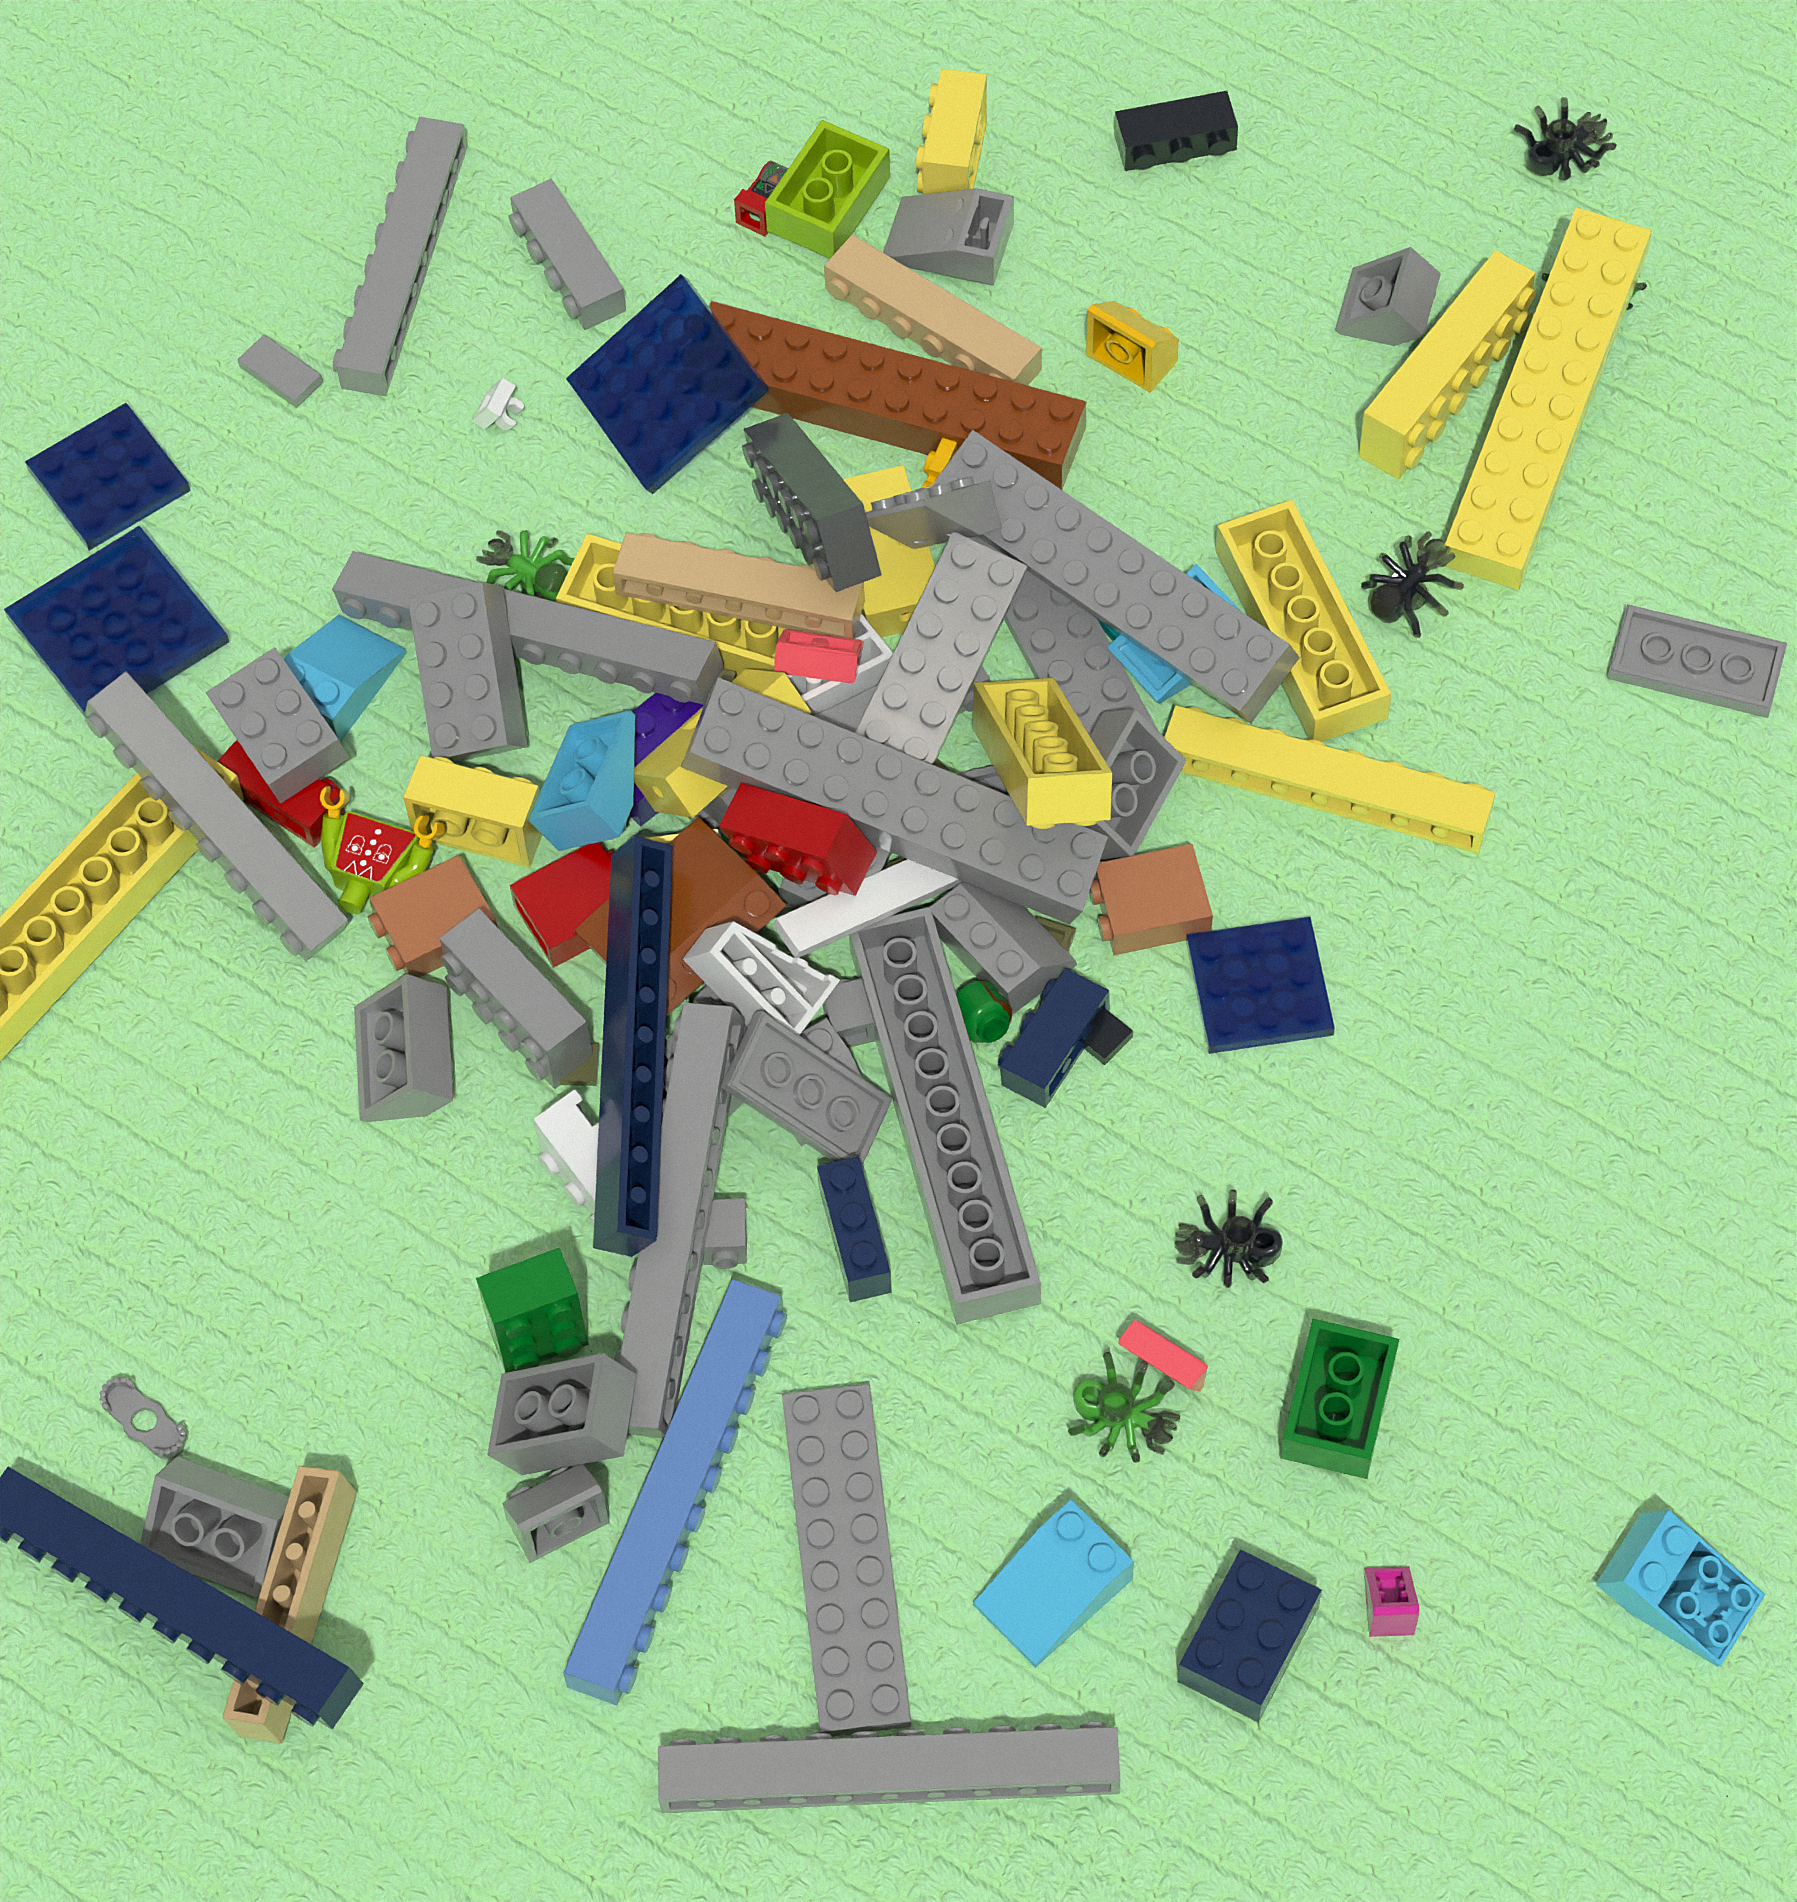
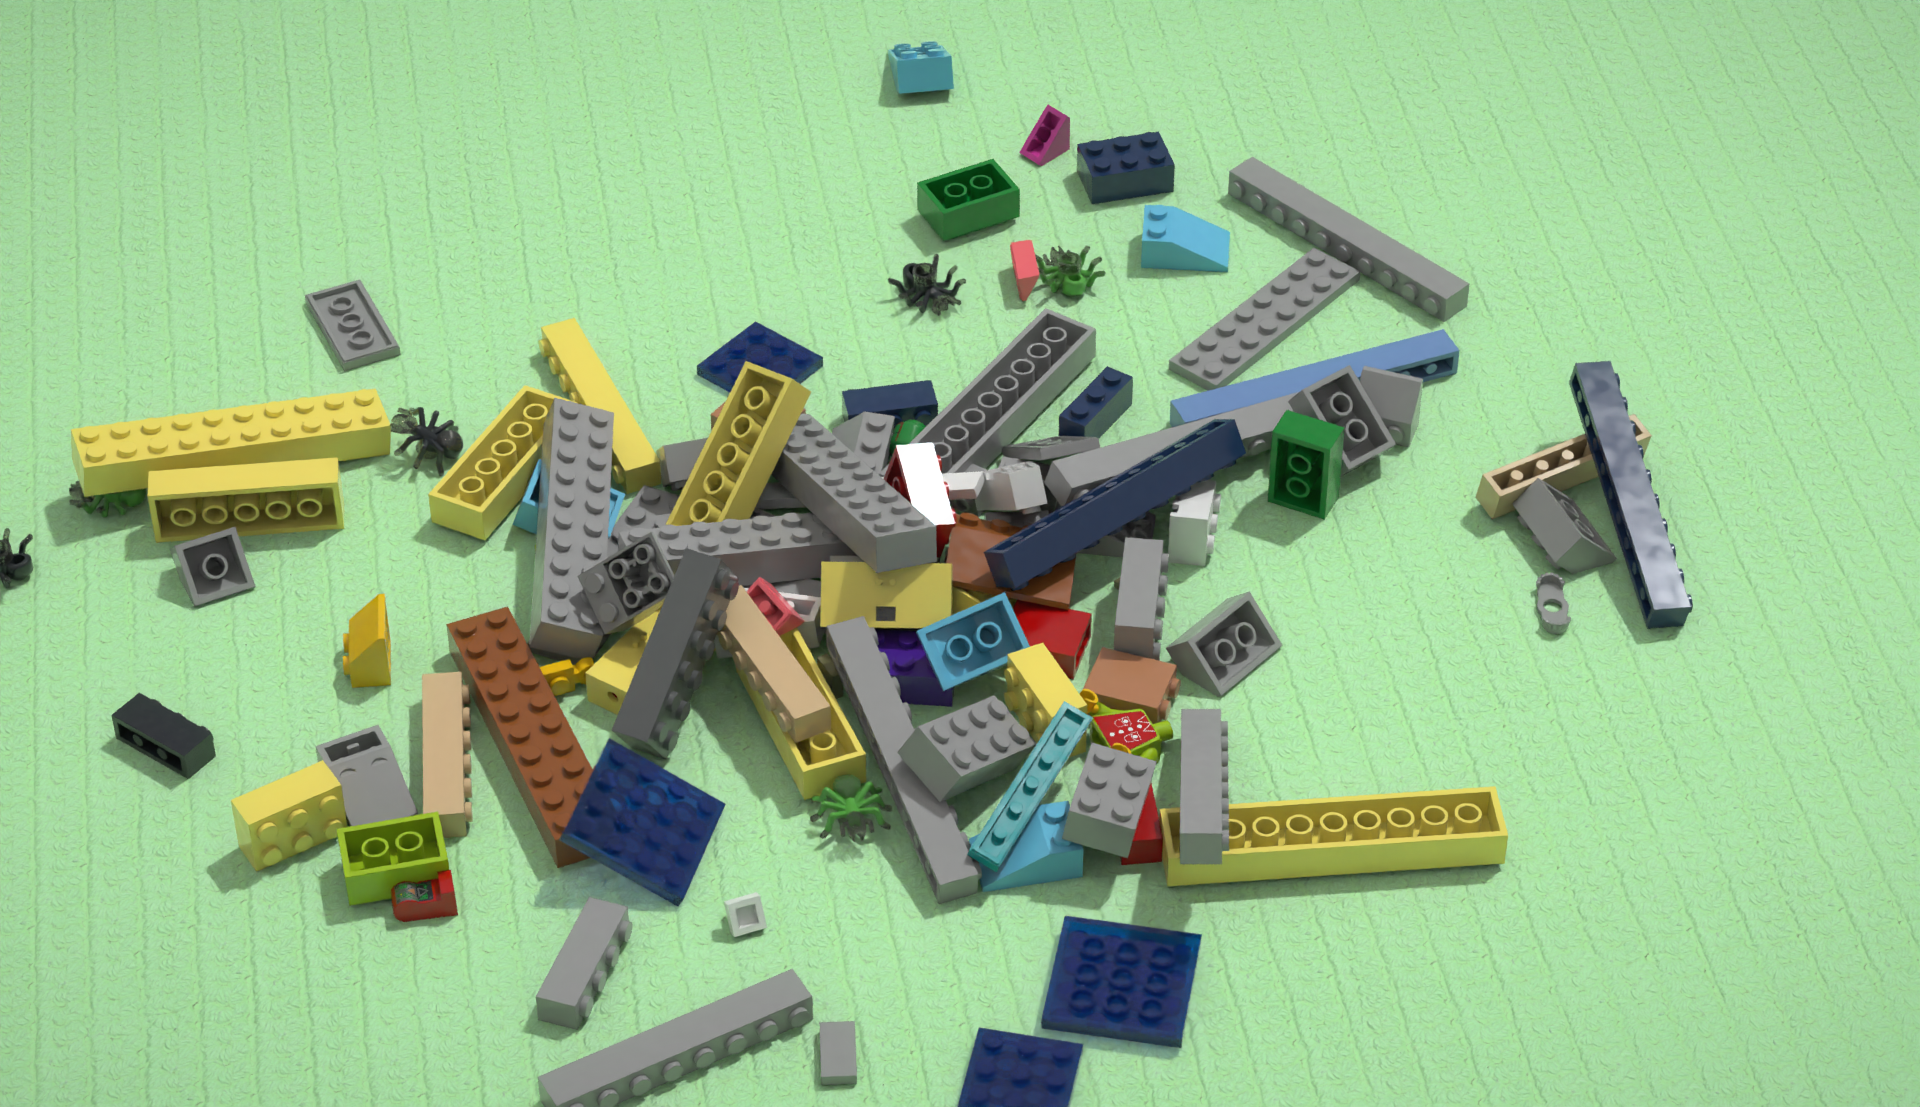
camera: 135 degrees left, 20 degrees down
none -> teal tile [967,701,1093,872]

